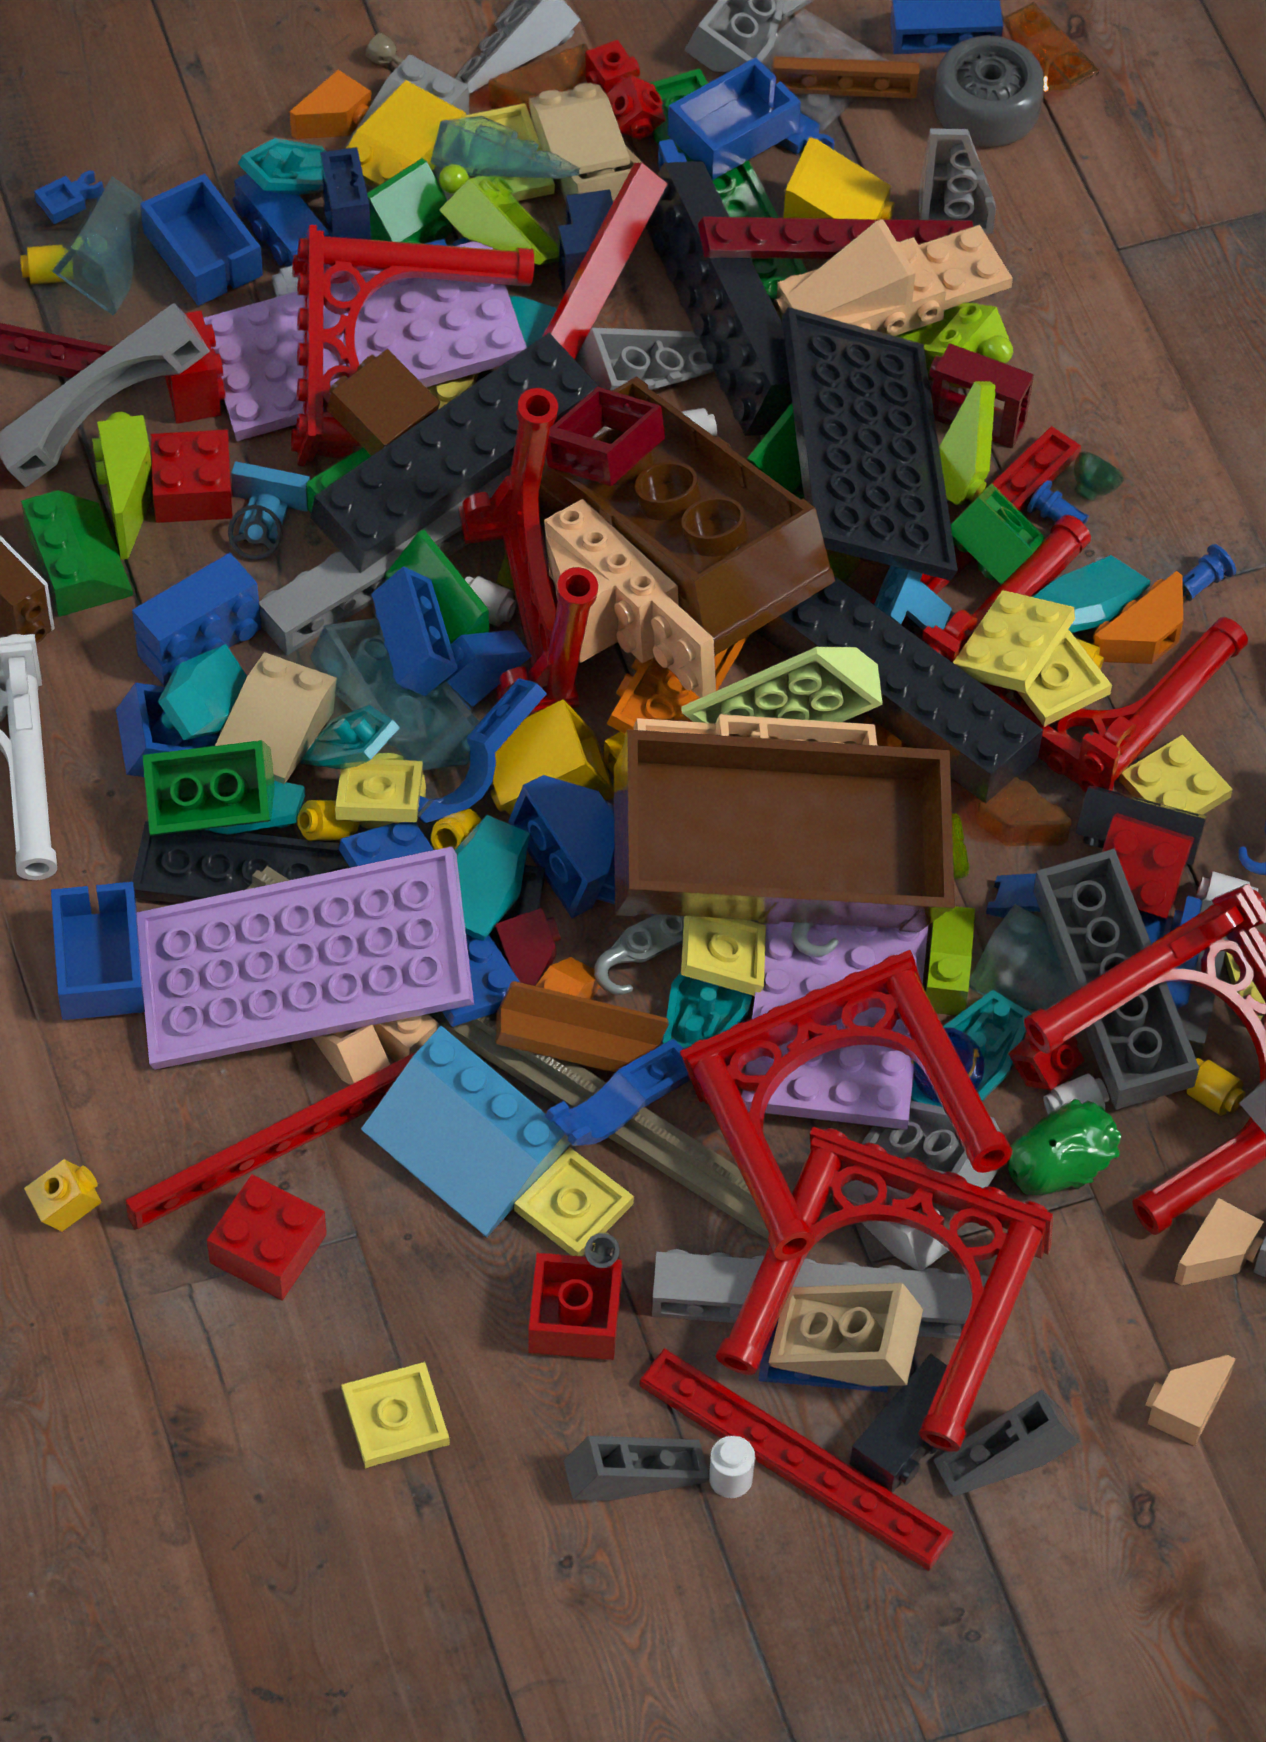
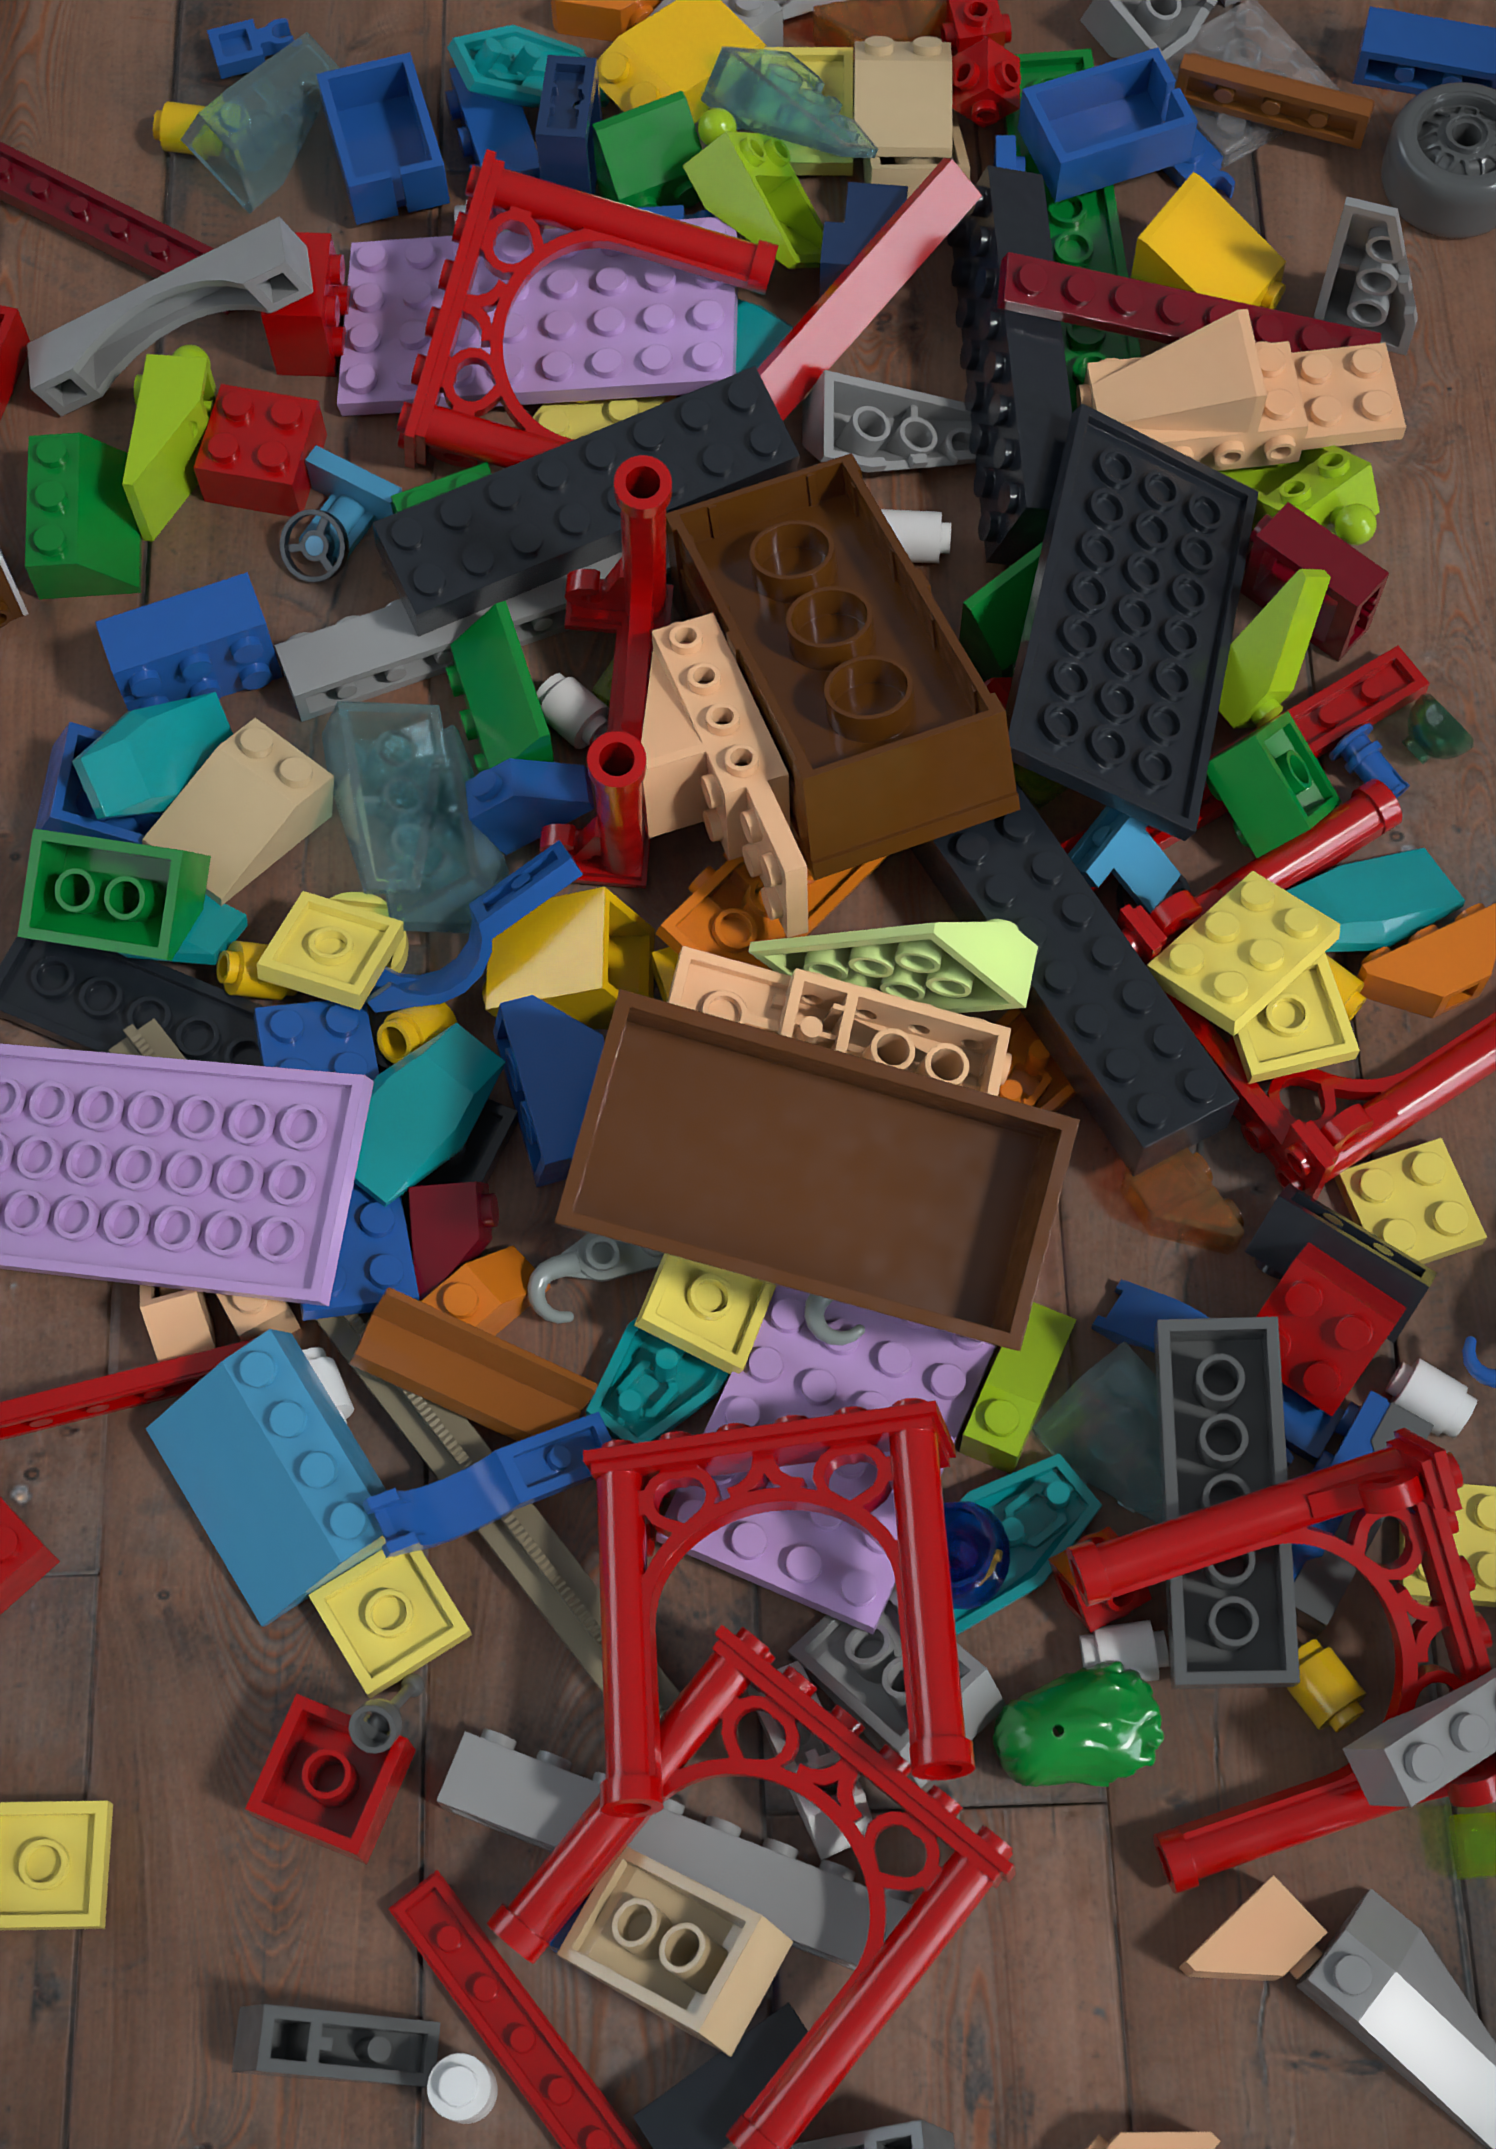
camera: 20 degrees right, 10 degrees up
teal piece [299,705,400,769] -> none
reddish brown brick [326,349,441,456] -> none
blue brick [371,566,458,696] -> none
dark red window [546,387,665,486] -> none
clear neon green piece [952,813,970,879] -> none

